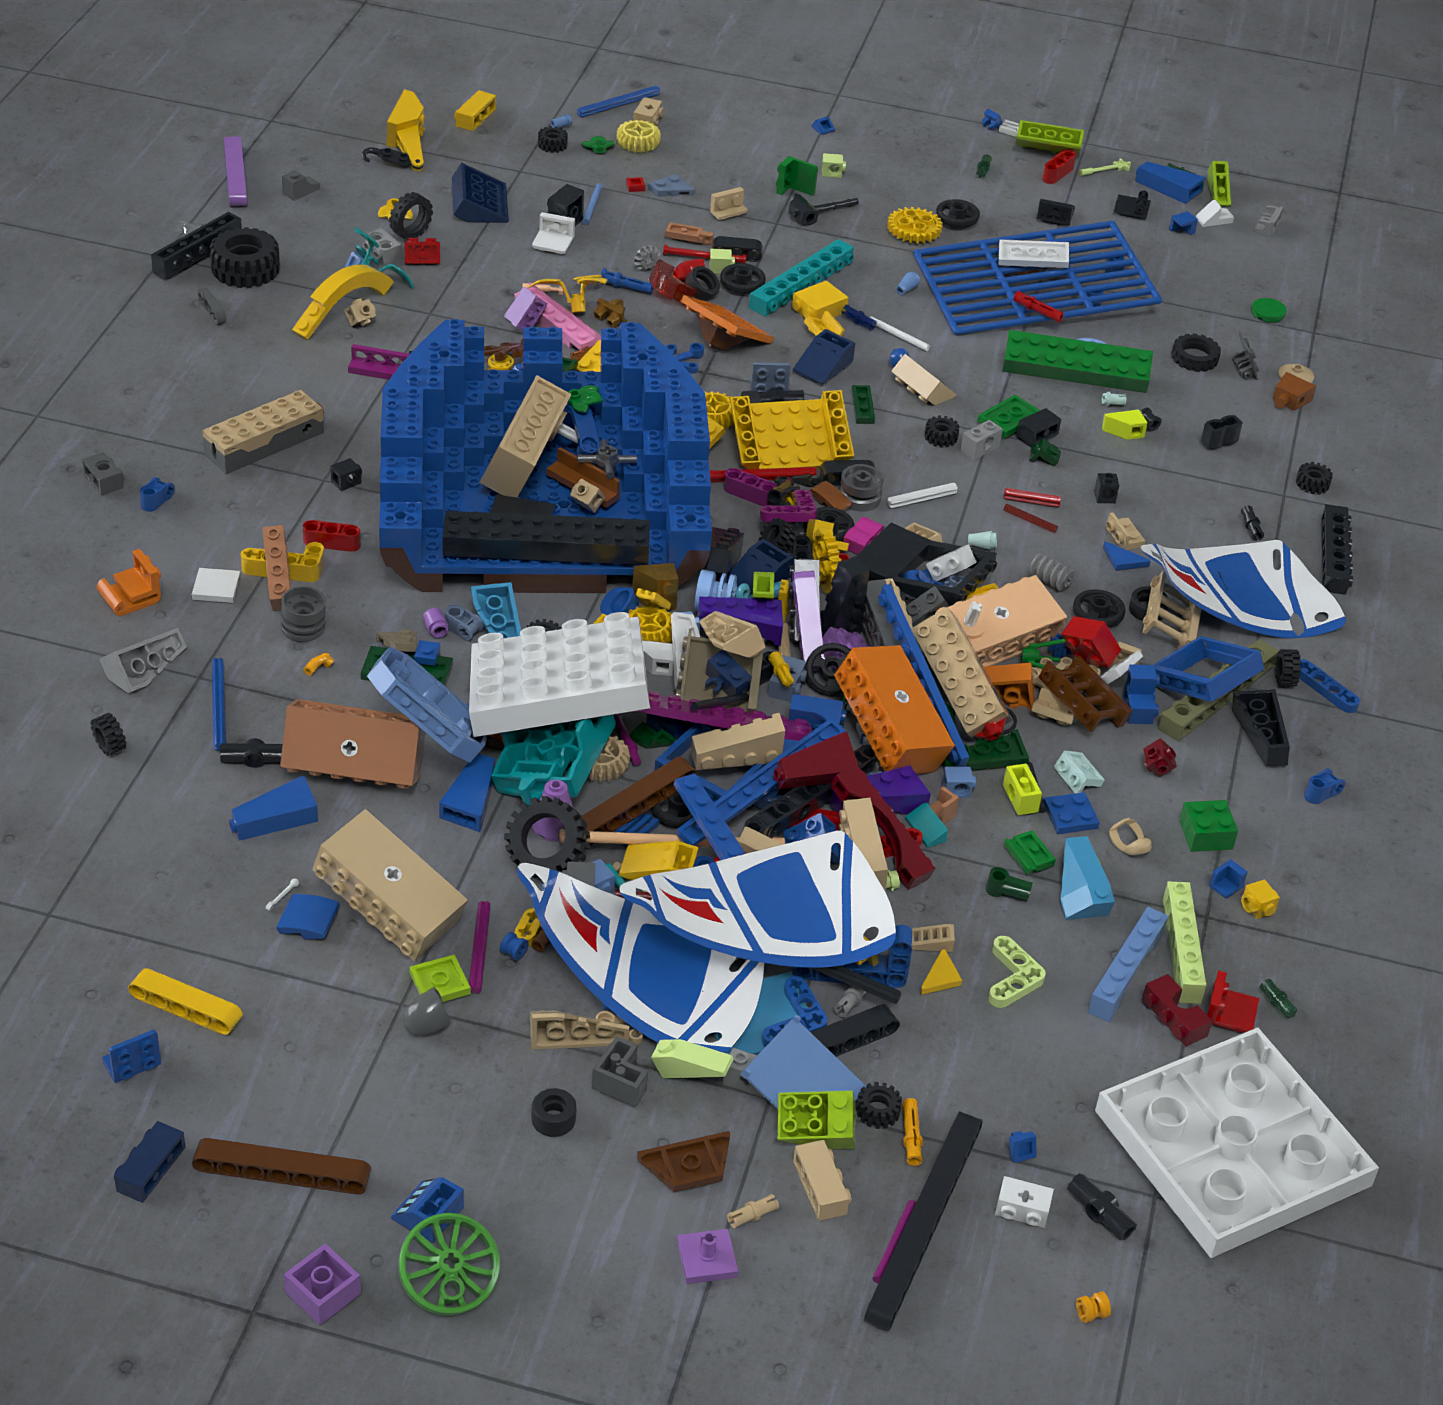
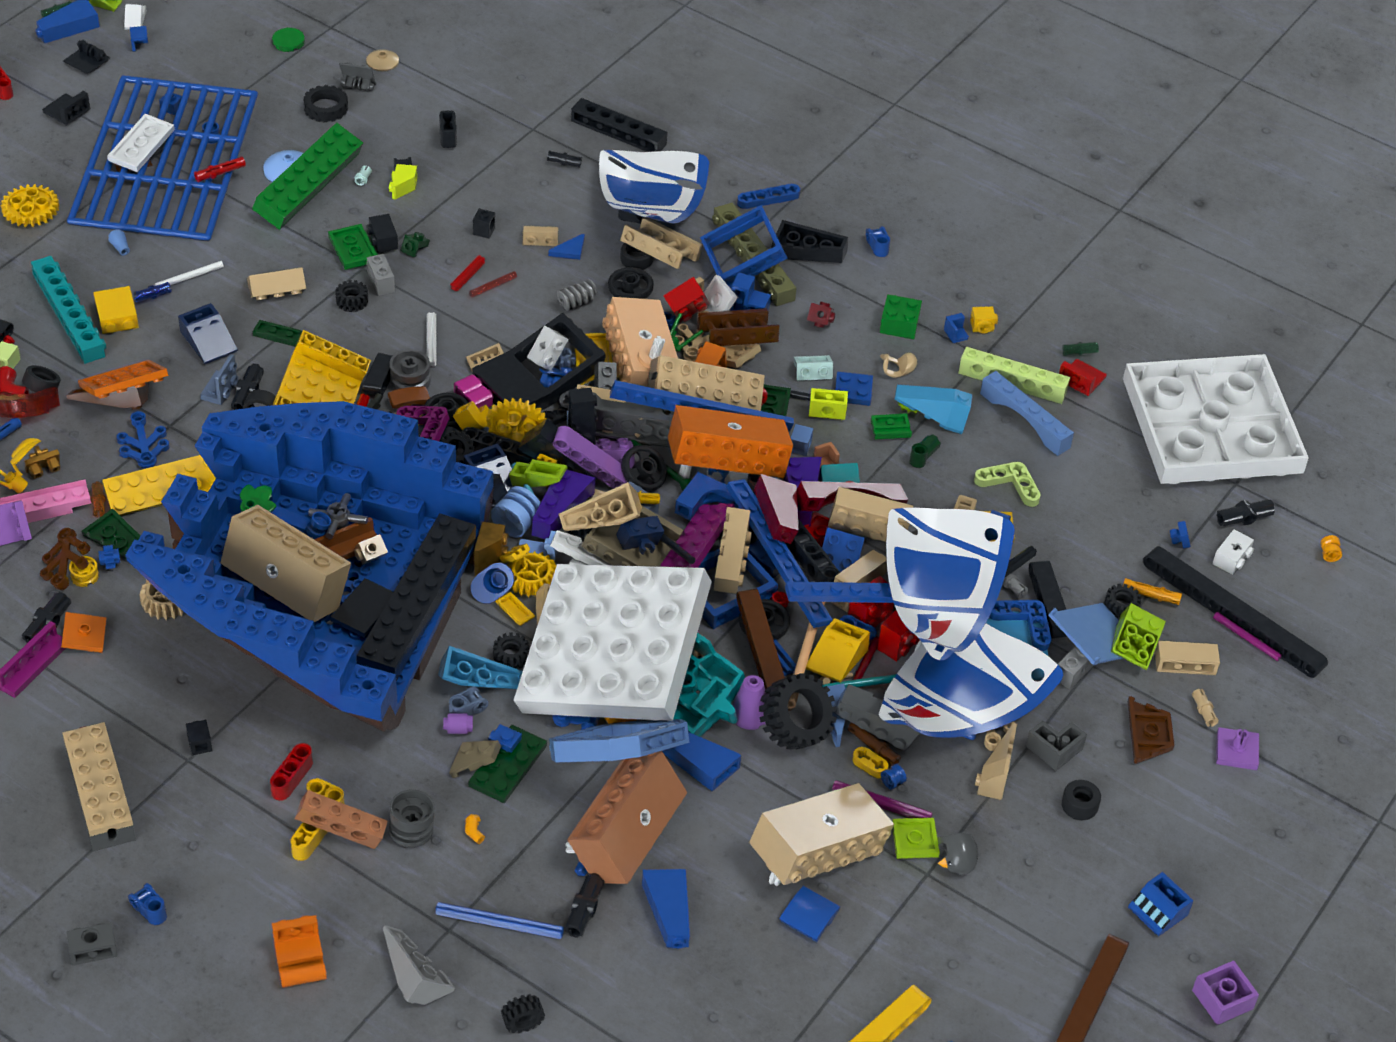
camera: 70 degrees left, 5 degrees up
white tile [192,568,241,603] -> none
white hinge [266,878,299,912] -> none
bright green piece [398,1213,500,1316] -> none
yellowish green slope [651,1039,734,1078] -> none
black wheel [720,263,766,294] -> none
yellow bracket [804,311,844,336] -> none
blue piece [890,348,909,368] -> none
black wheel [936,199,980,228] -> none
light aqua cone [968,531,997,550] -> none
yellowish green piece [1079,158,1131,176] -> none
dark red arch [1142,974,1212,1047] -> none
dark orange torso [1273,372,1316,410] -> none
black tyre [1275,649,1301,687] -> none
black tyre [1296,462,1333,495] -> none

